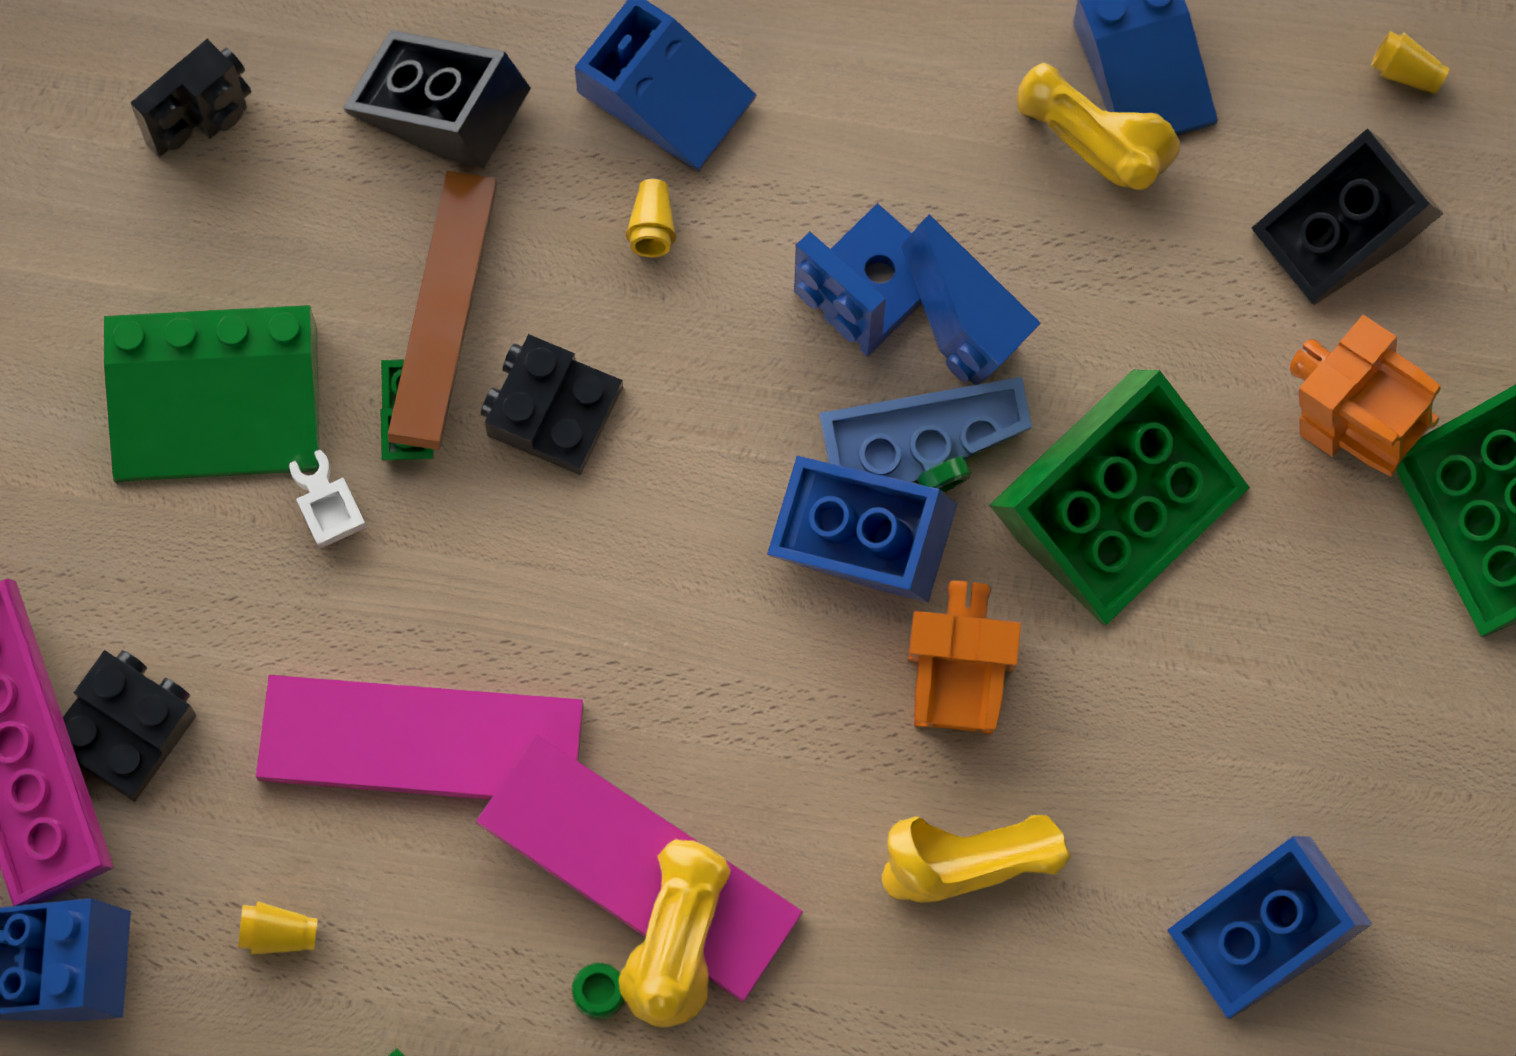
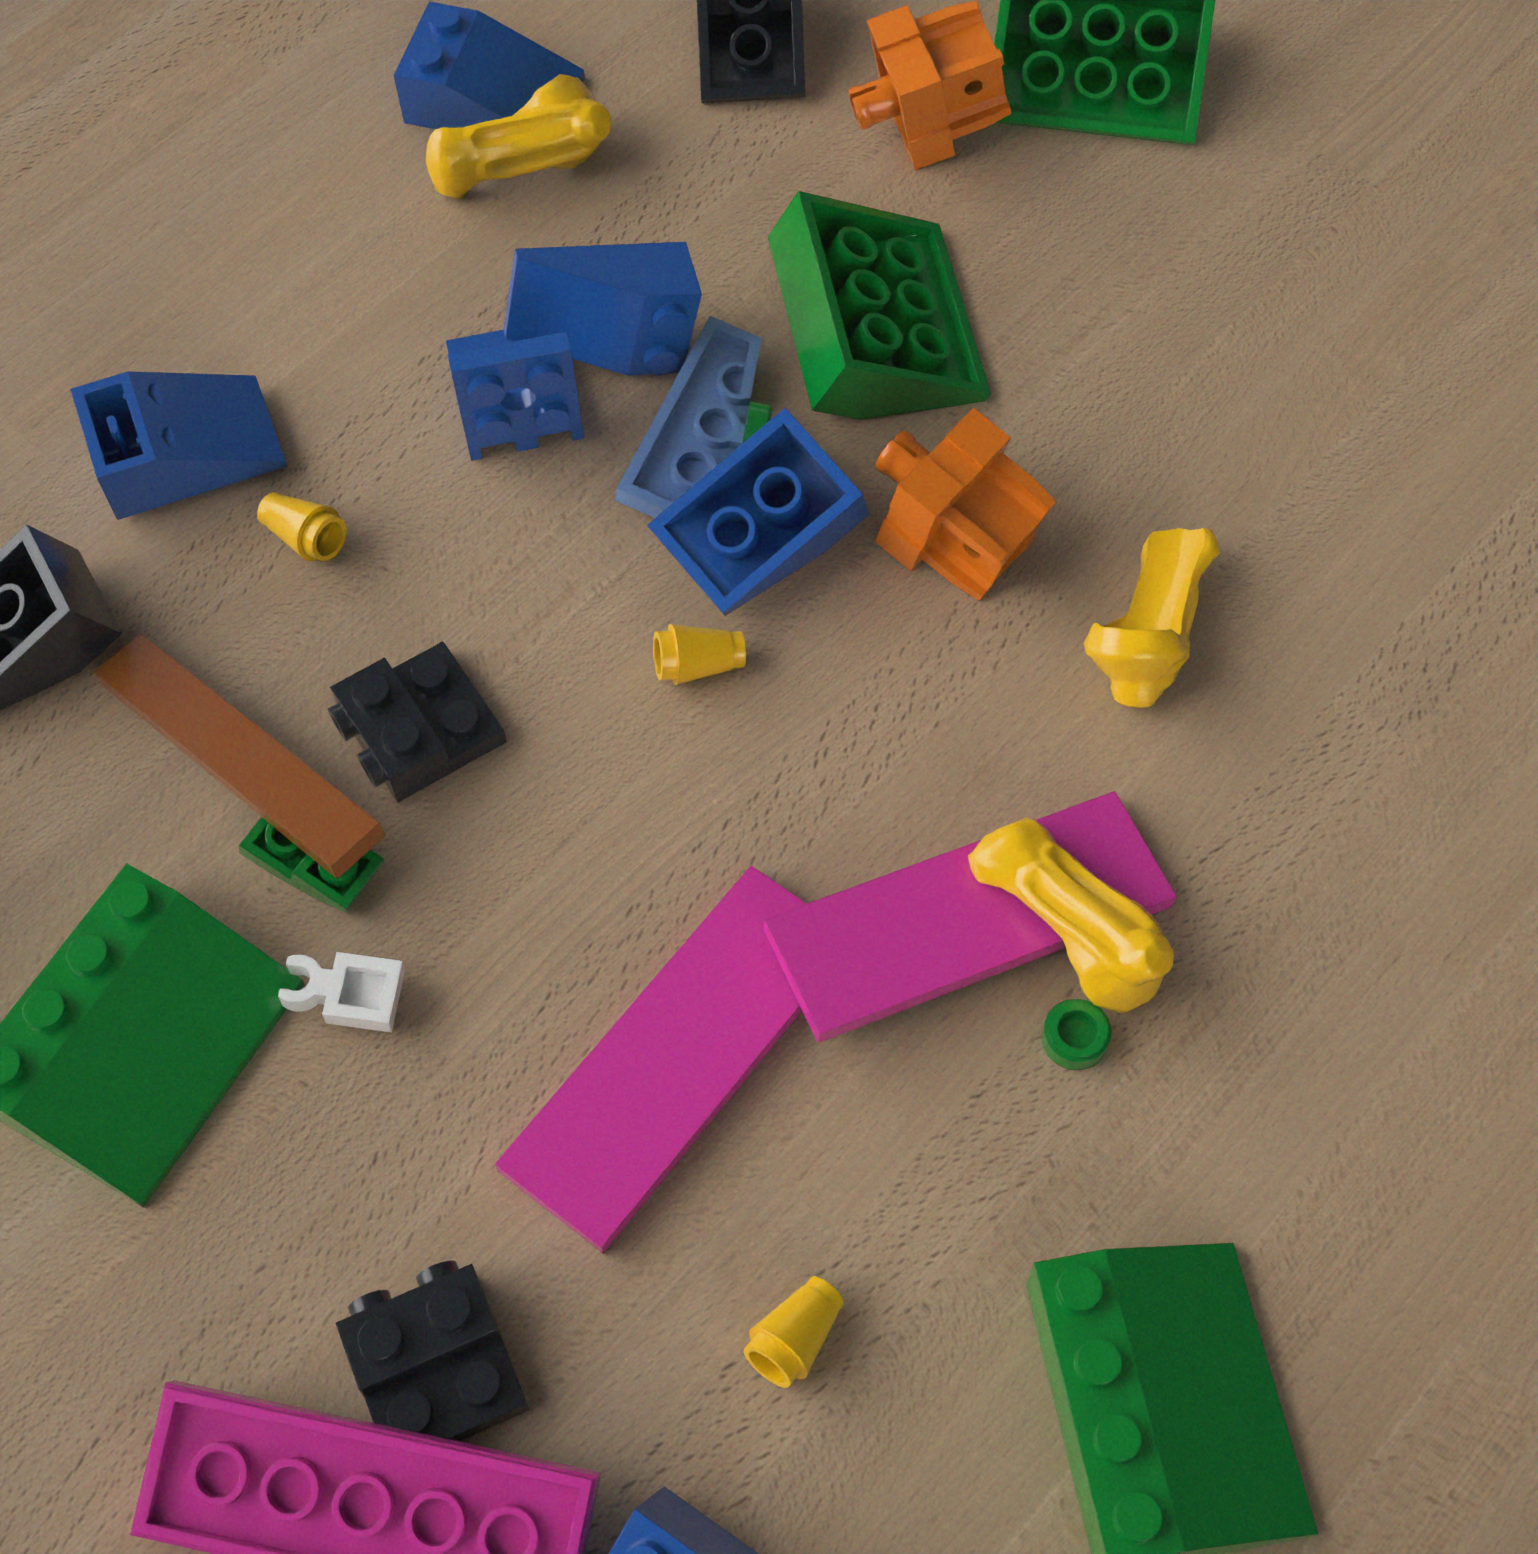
camera: 55 degrees left, 10 degrees down
blue slope [1167,836,1372,1019] -> none
none -> yellow cone [653,624,746,685]

